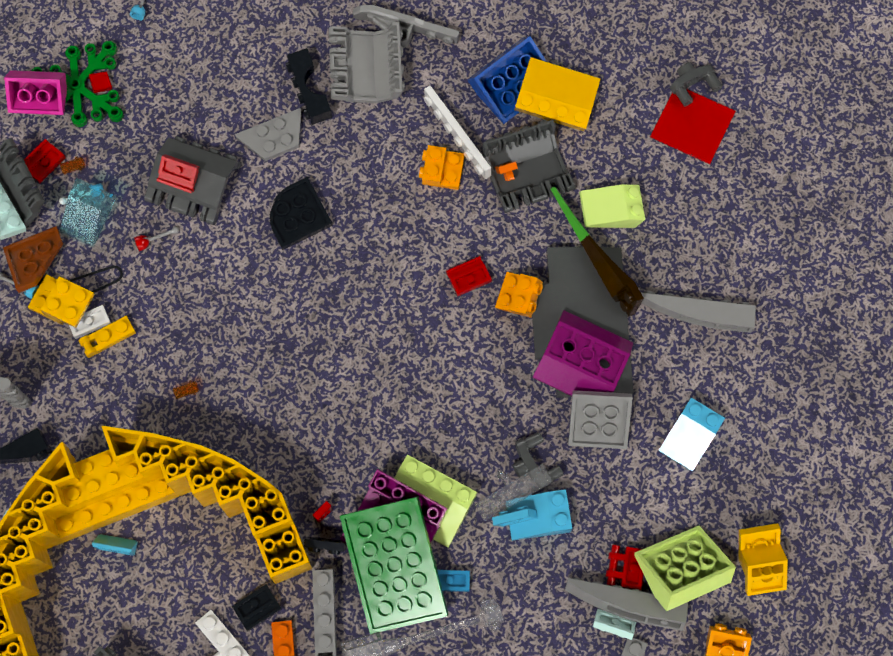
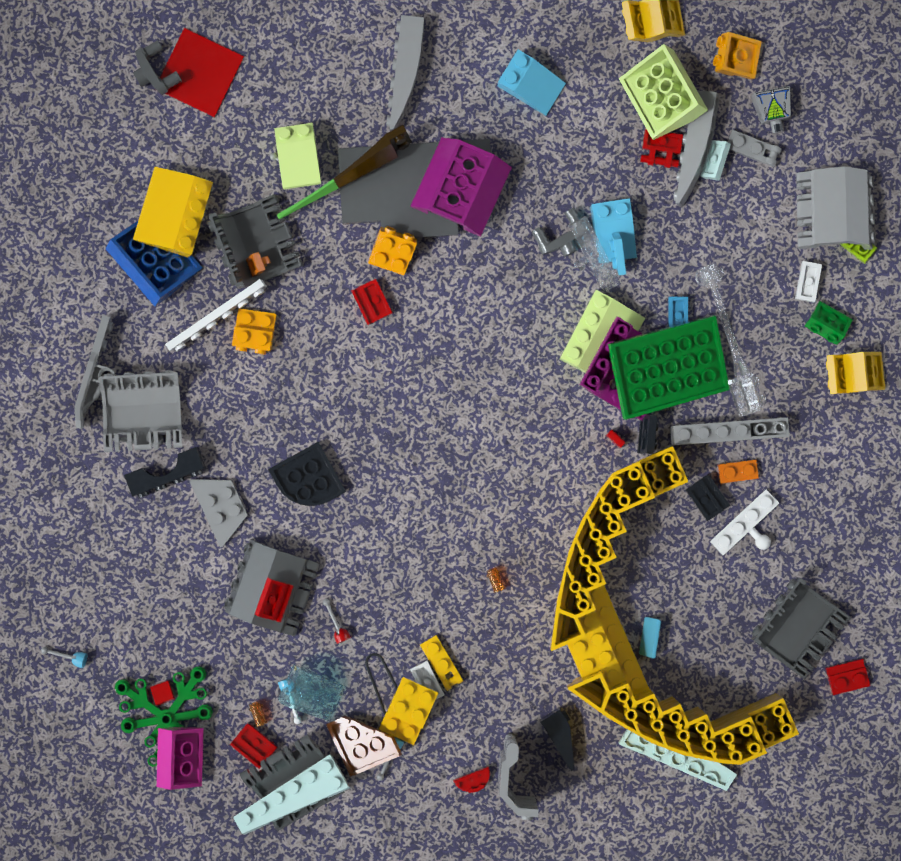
camera: 90 degrees left, 15 degrees up
light grey plate [568,390,633,449] -> none

